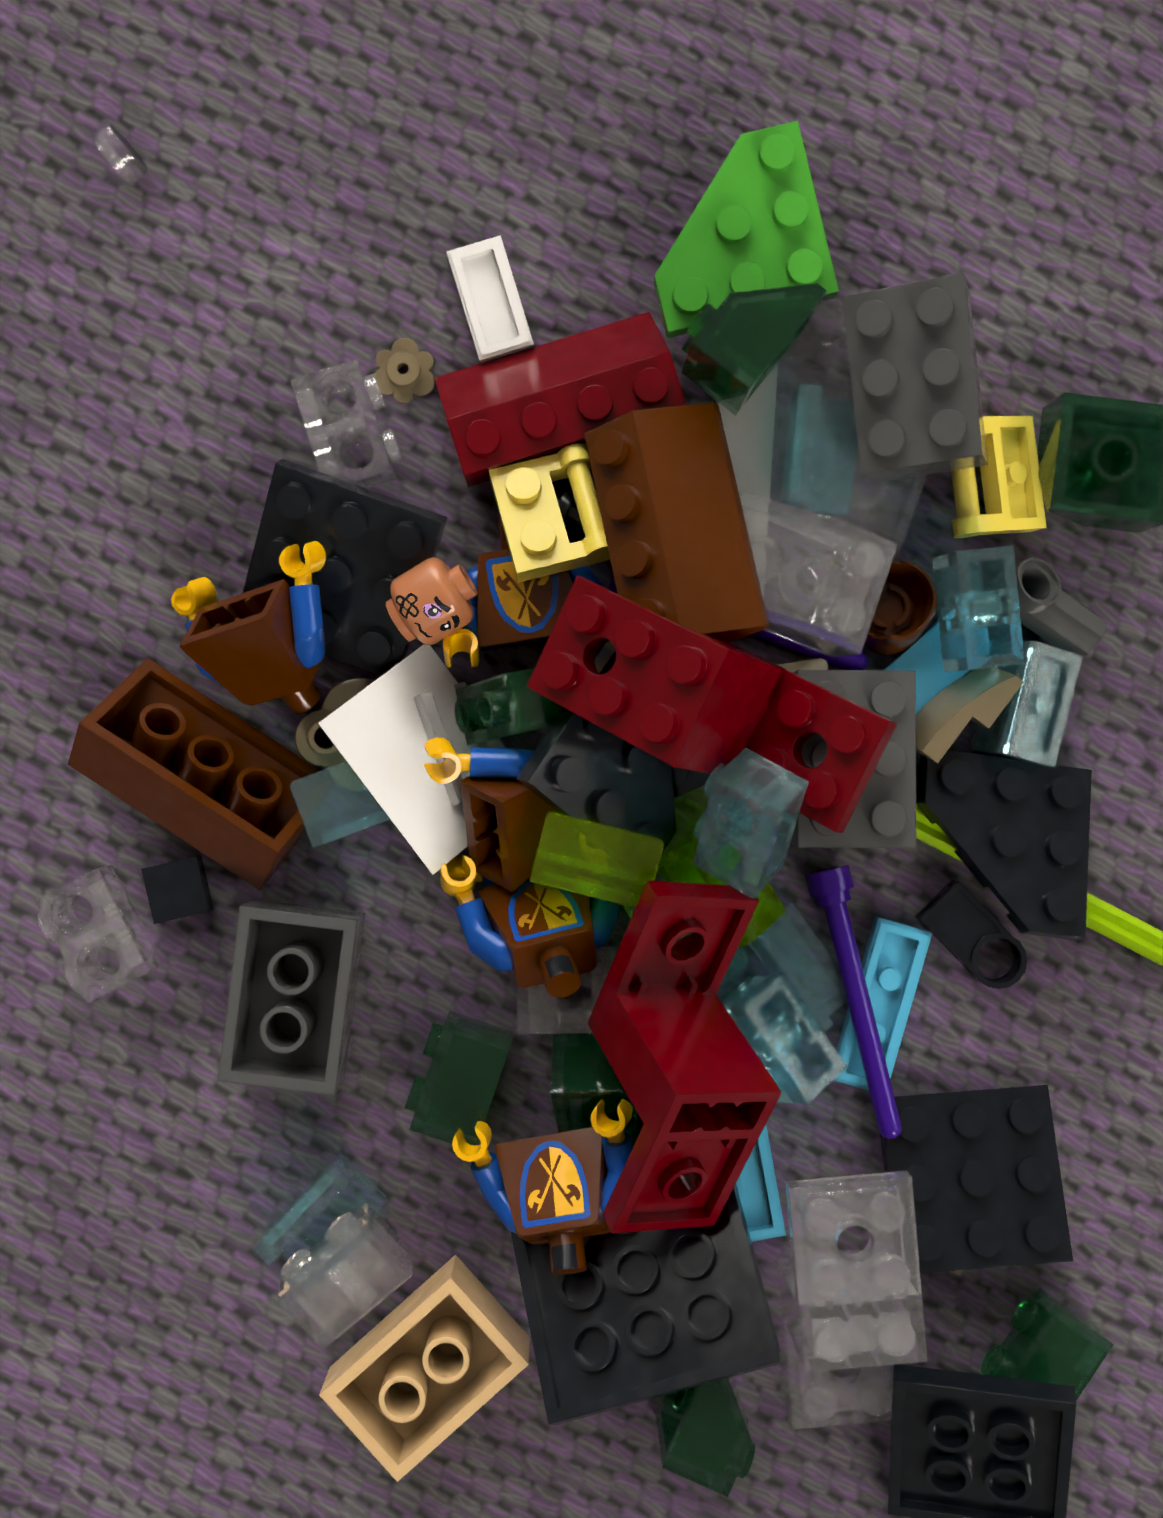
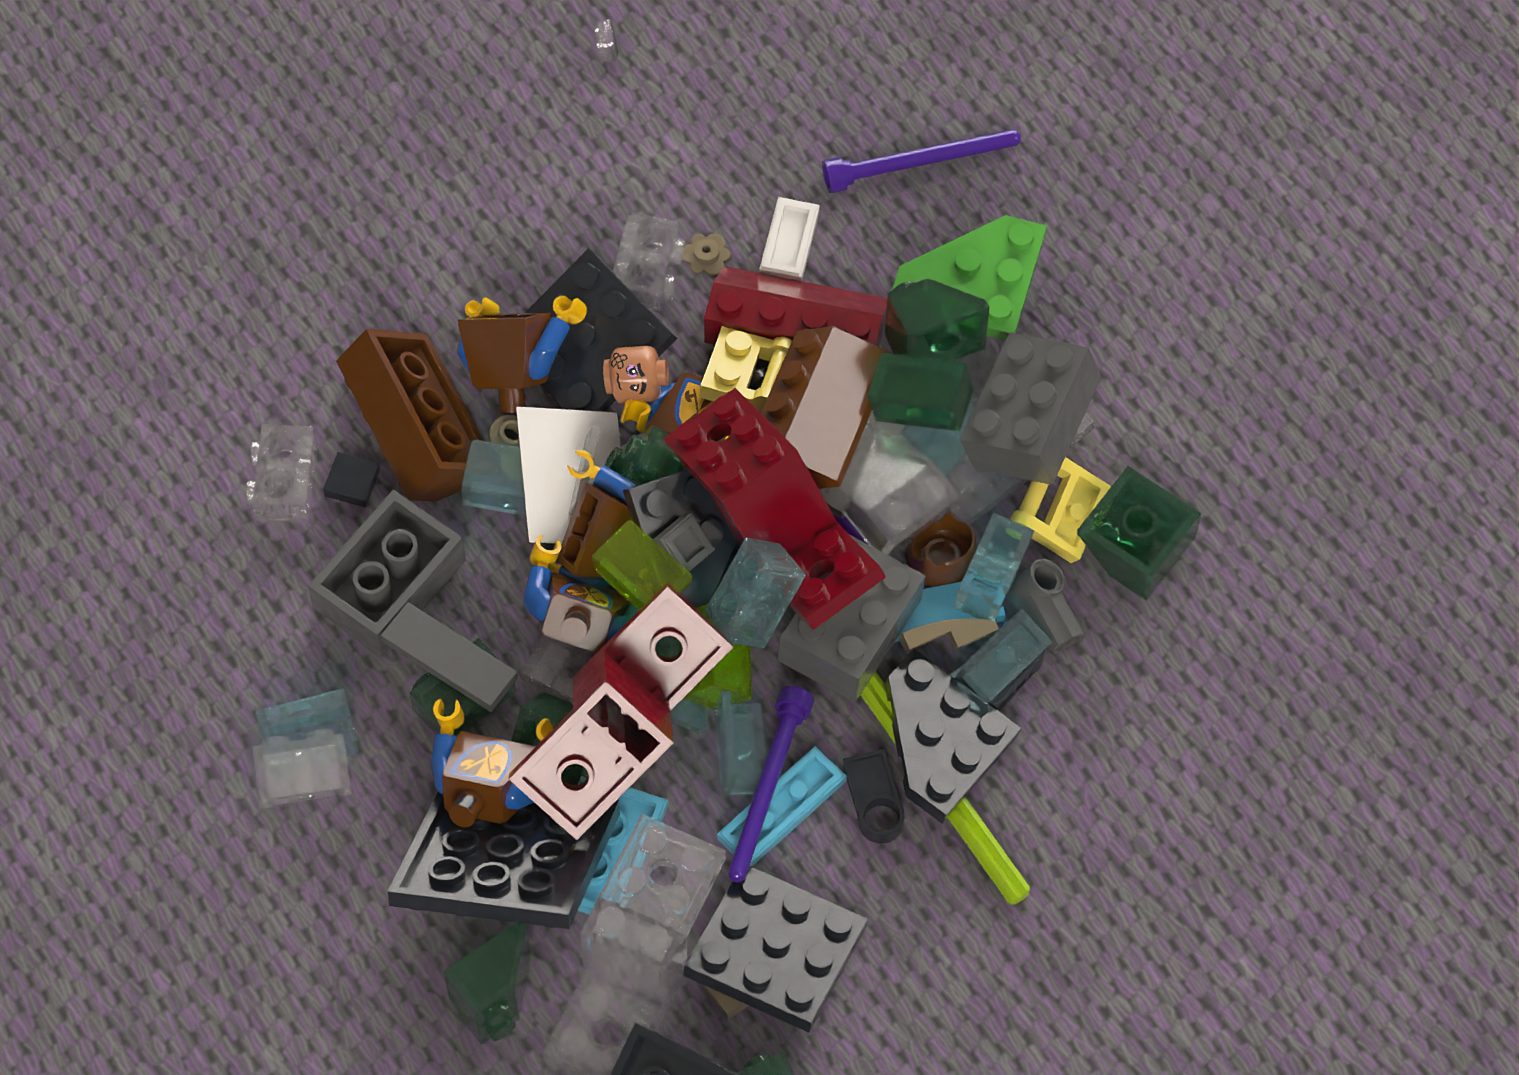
camera: 30 degrees right, 25 degrees down
tan brick [319,1255,530,1482] -> none
clear light blue brick [721,973,847,1104] -> none
none -> dark grey tile [381,602,518,712]
none -> dark grey tile [653,513,715,576]
none -> dark purple piece [822,130,1021,194]
none -> clear green brick [867,353,974,432]

